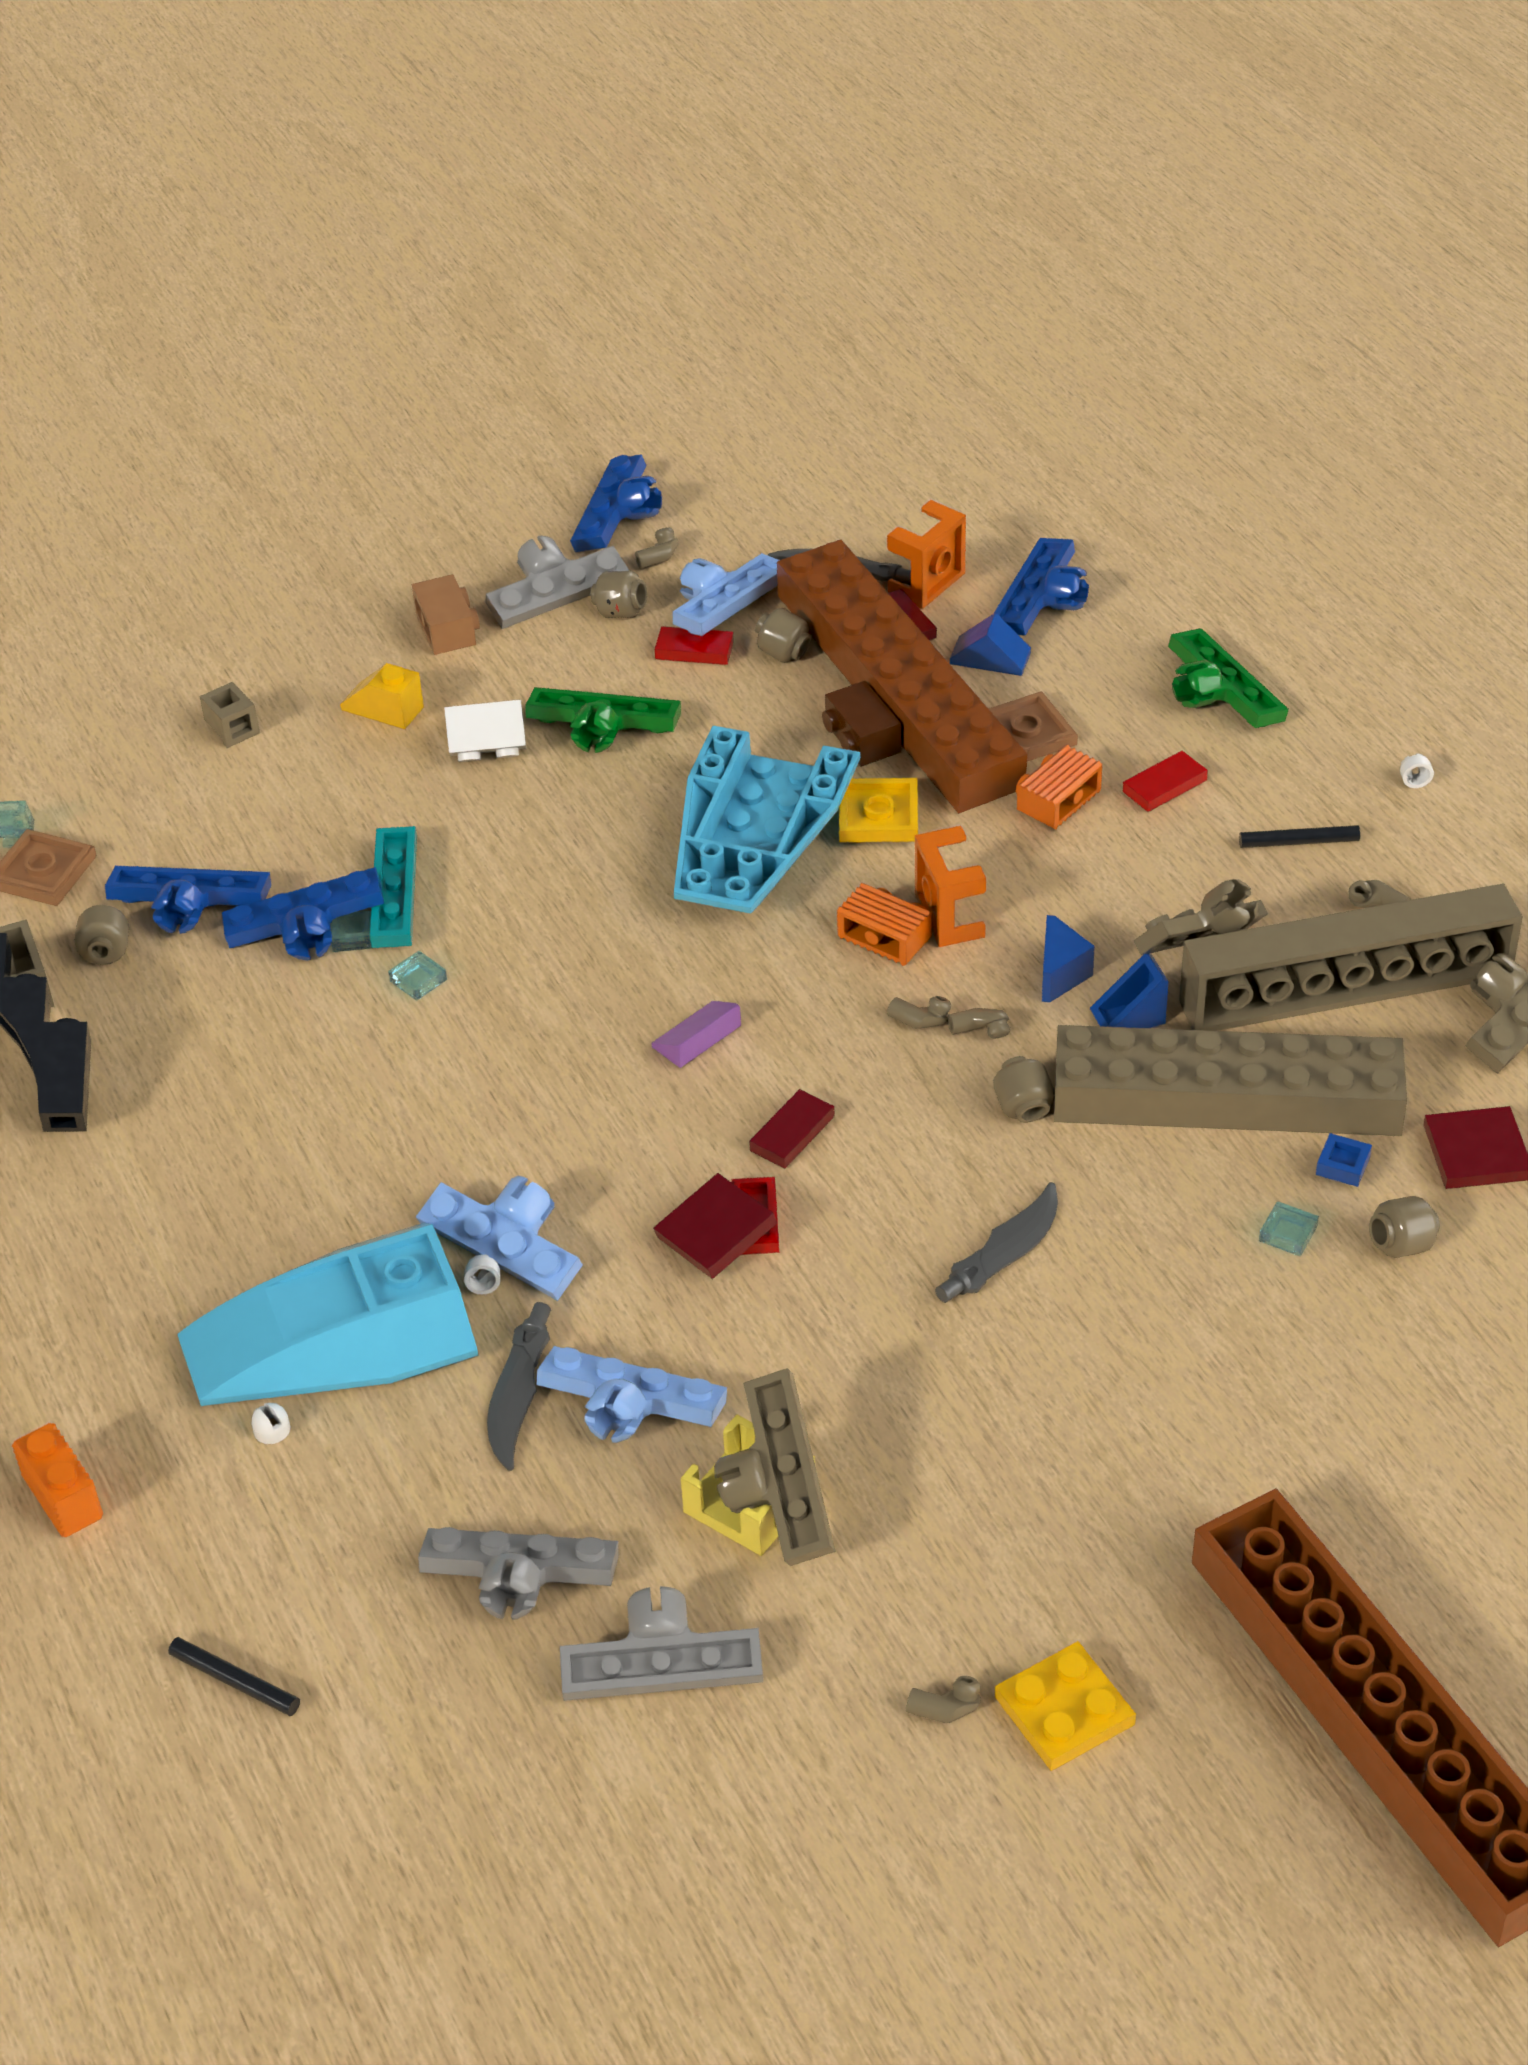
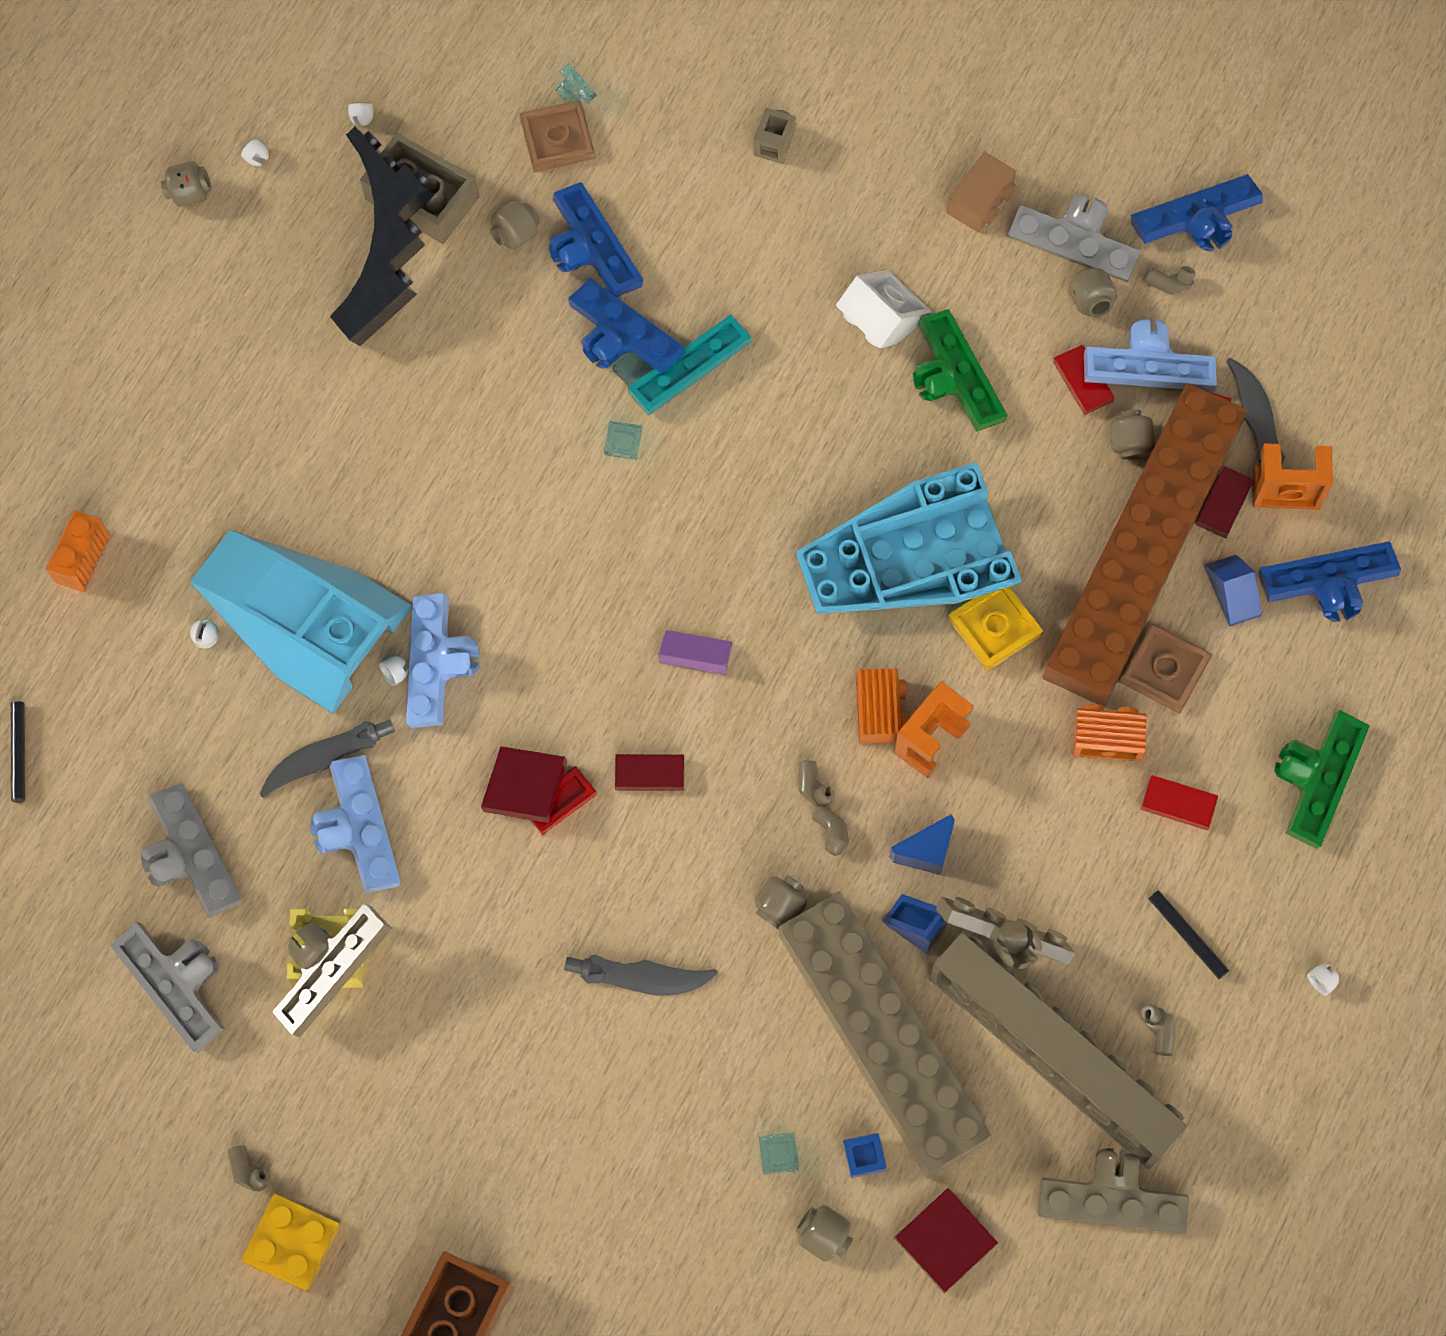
camera: 55 degrees right, 25 degrees up
yellow slope [340,663,424,729] -> none
reddish brown brick [822,681,901,767] -> none

